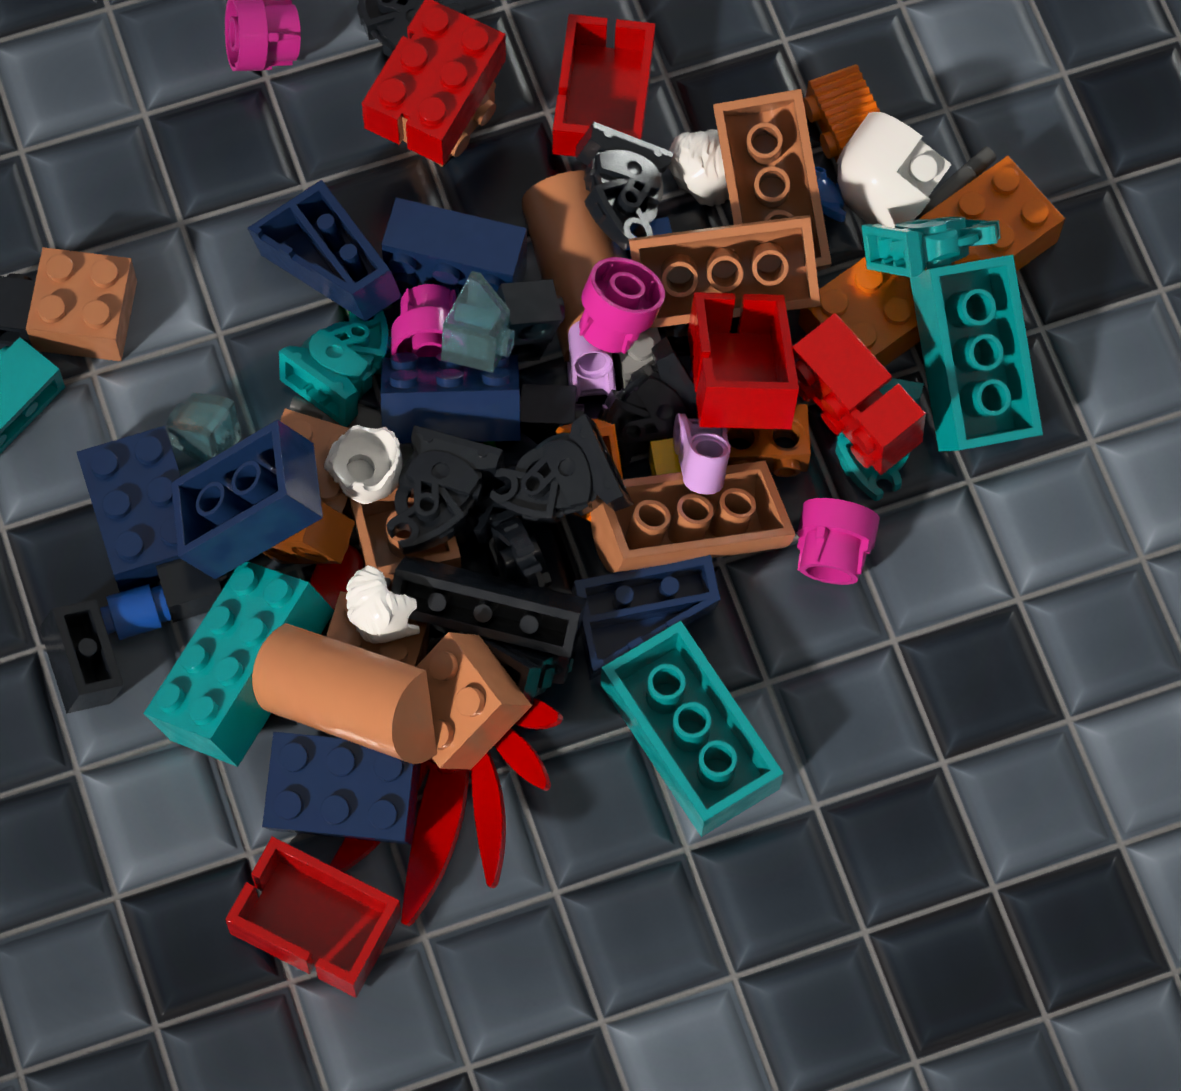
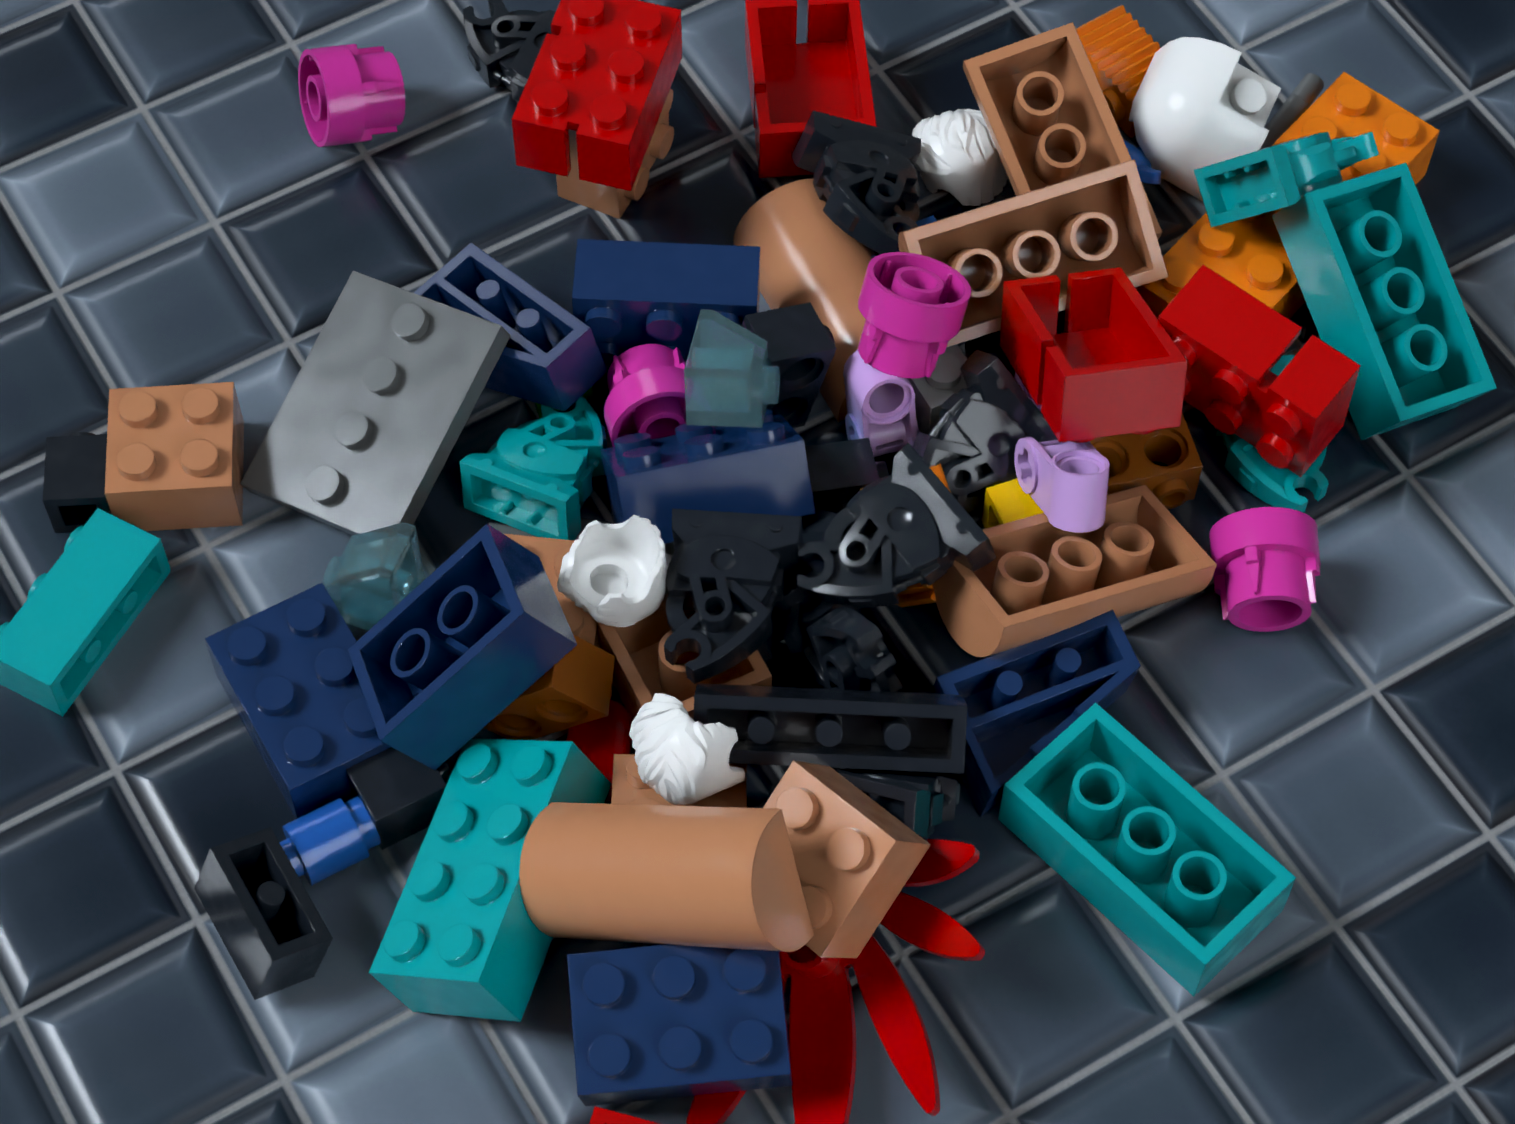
camera: 10 degrees left, 10 degrees down
none -> plate [240,271,511,554]

